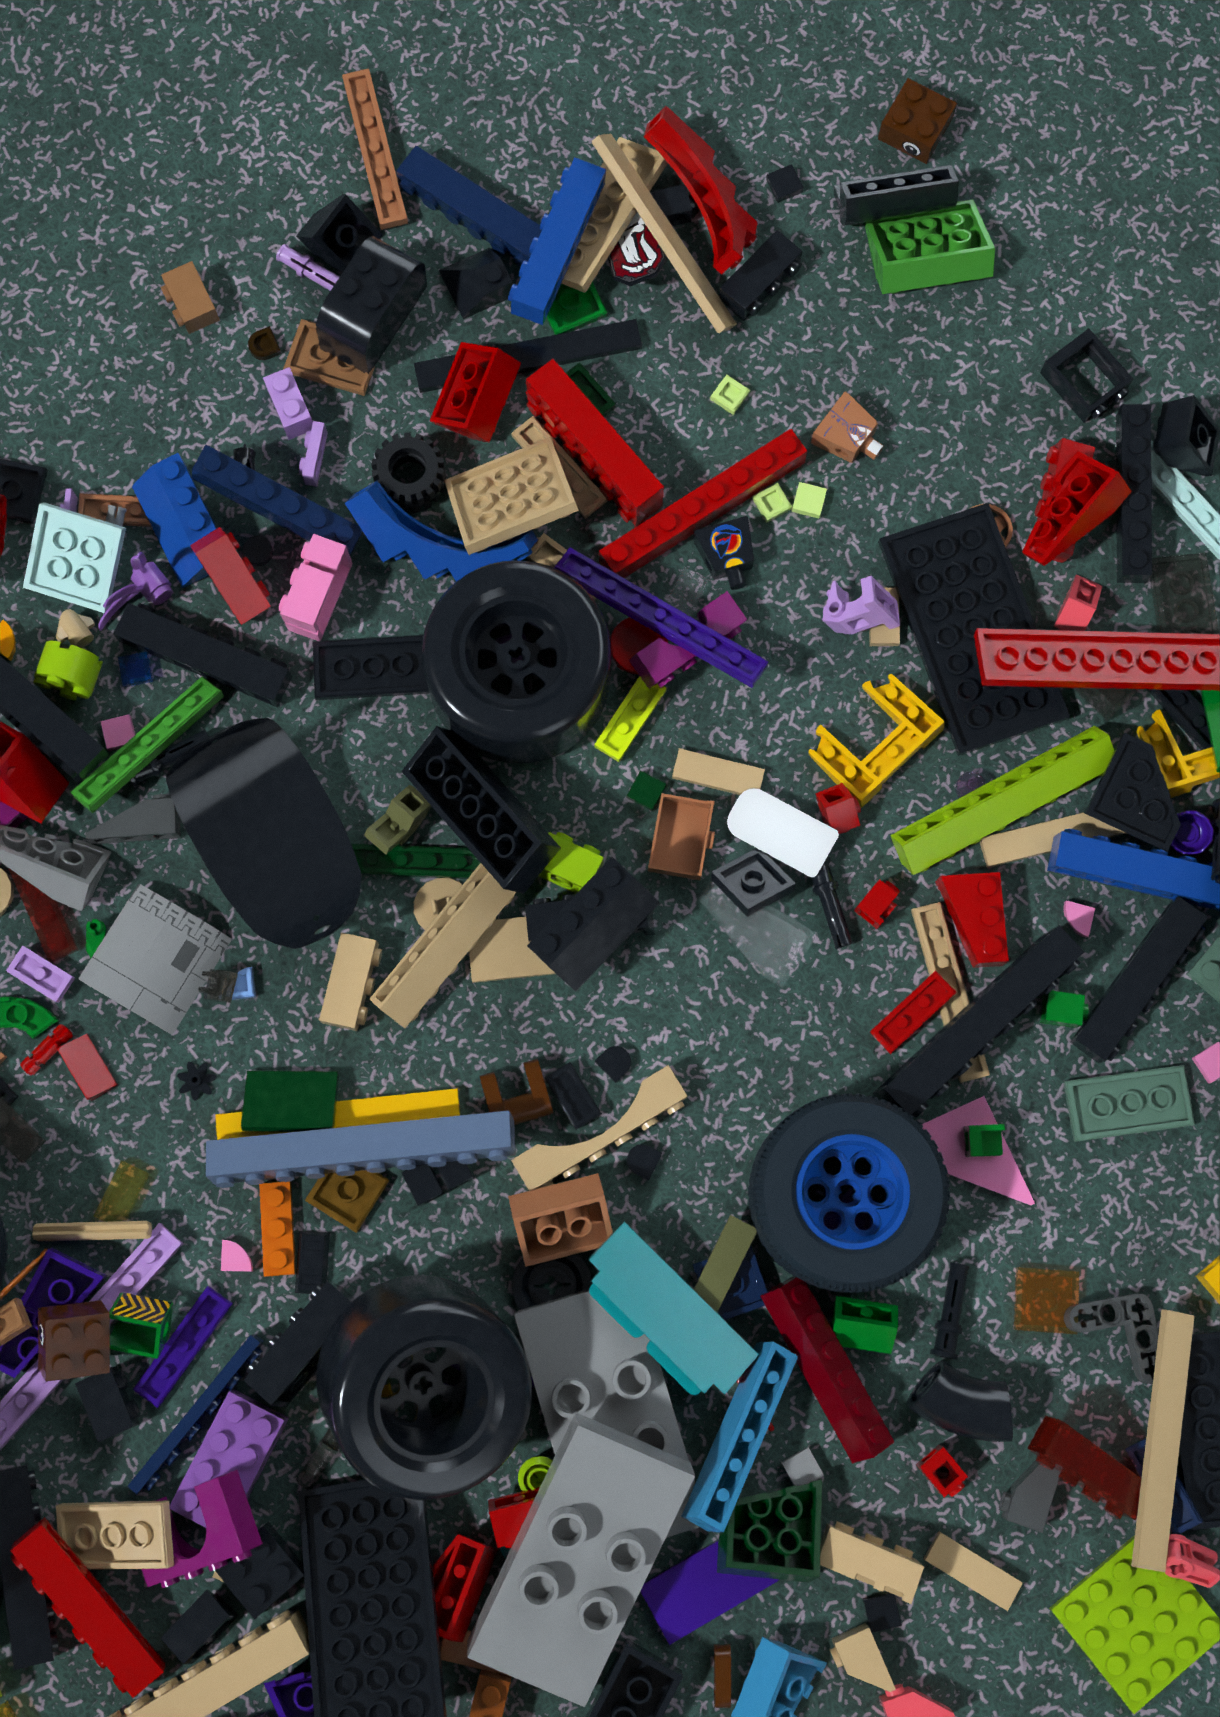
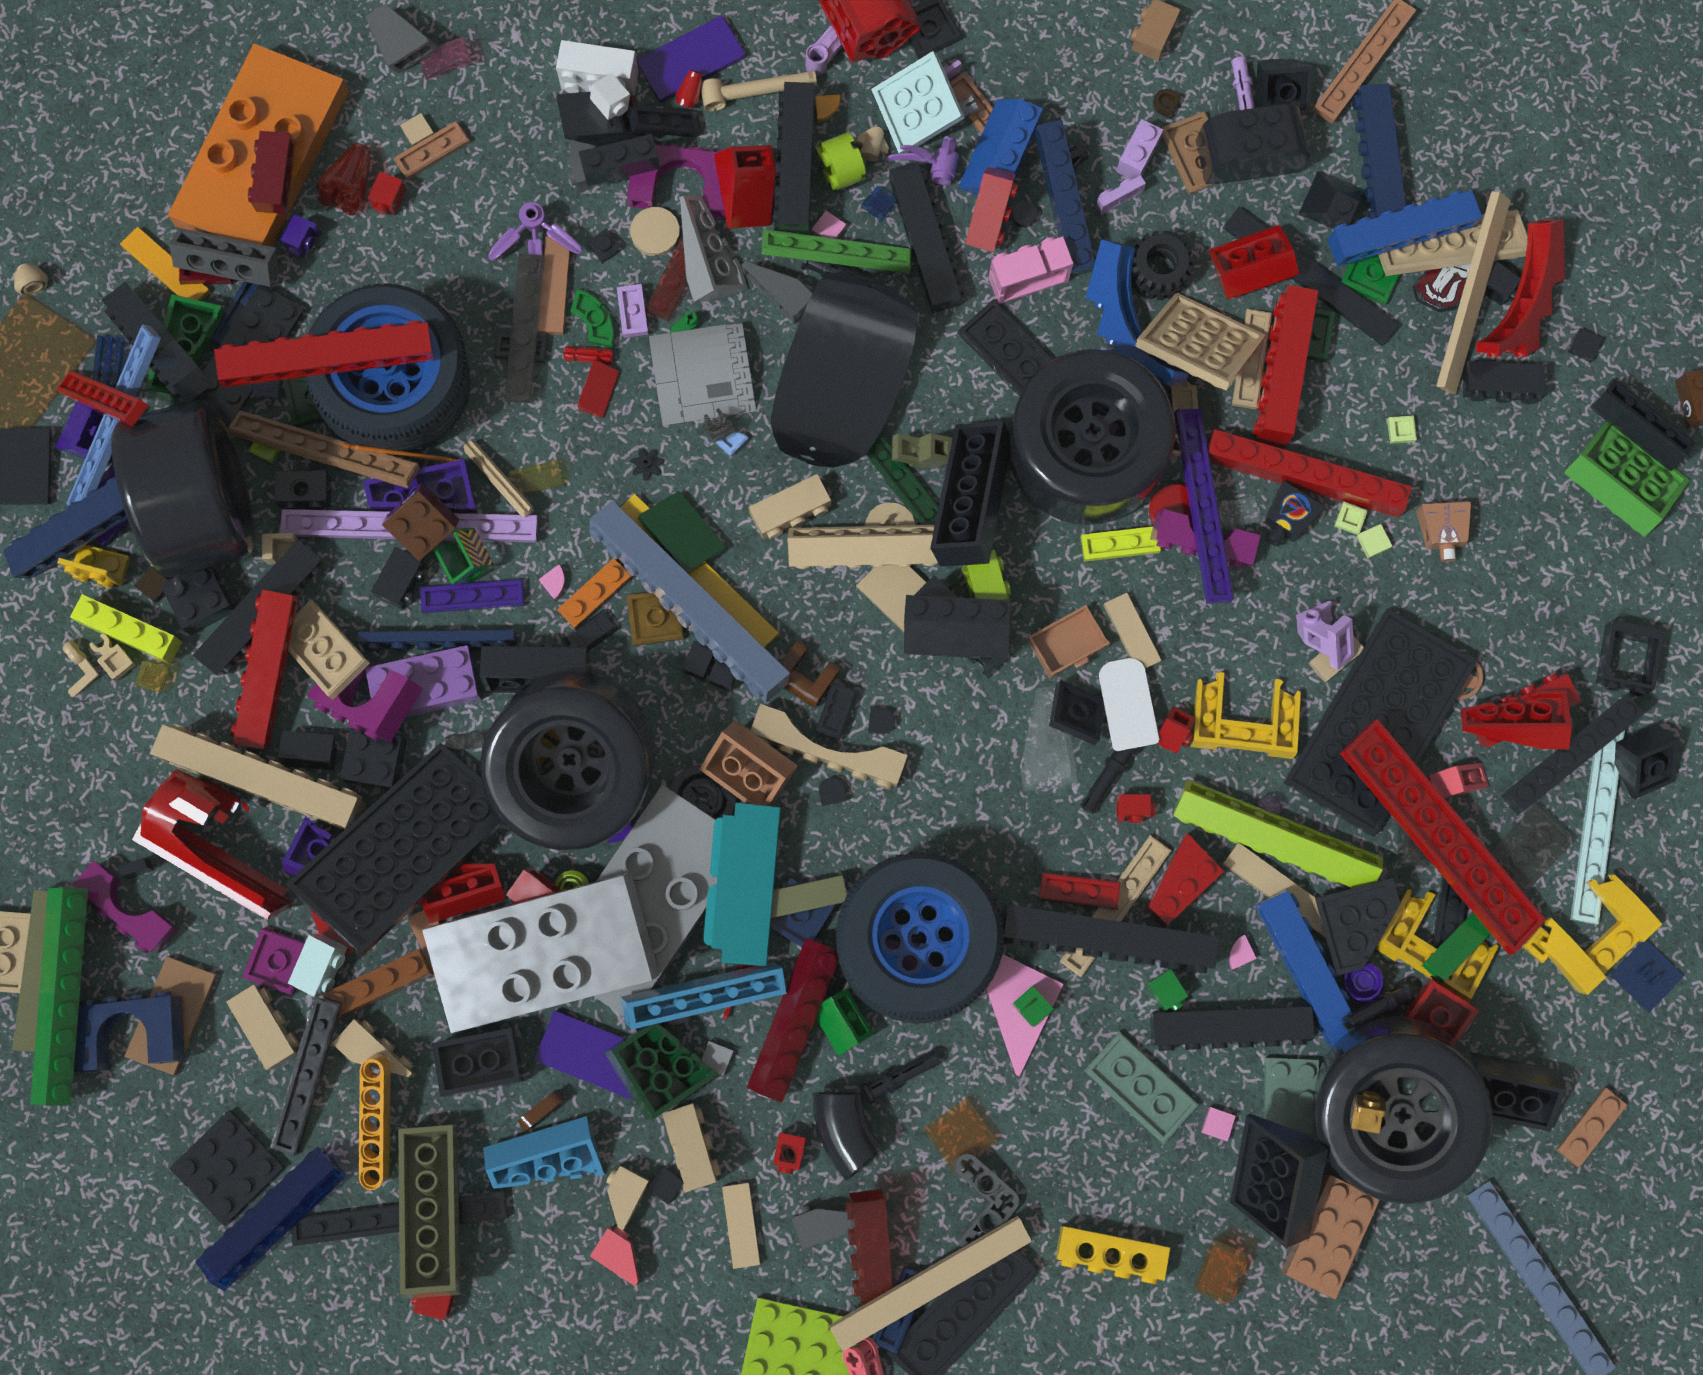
camera: 50 degrees right, 0 degrees up
dark green tile [626,770,666,811] -> none

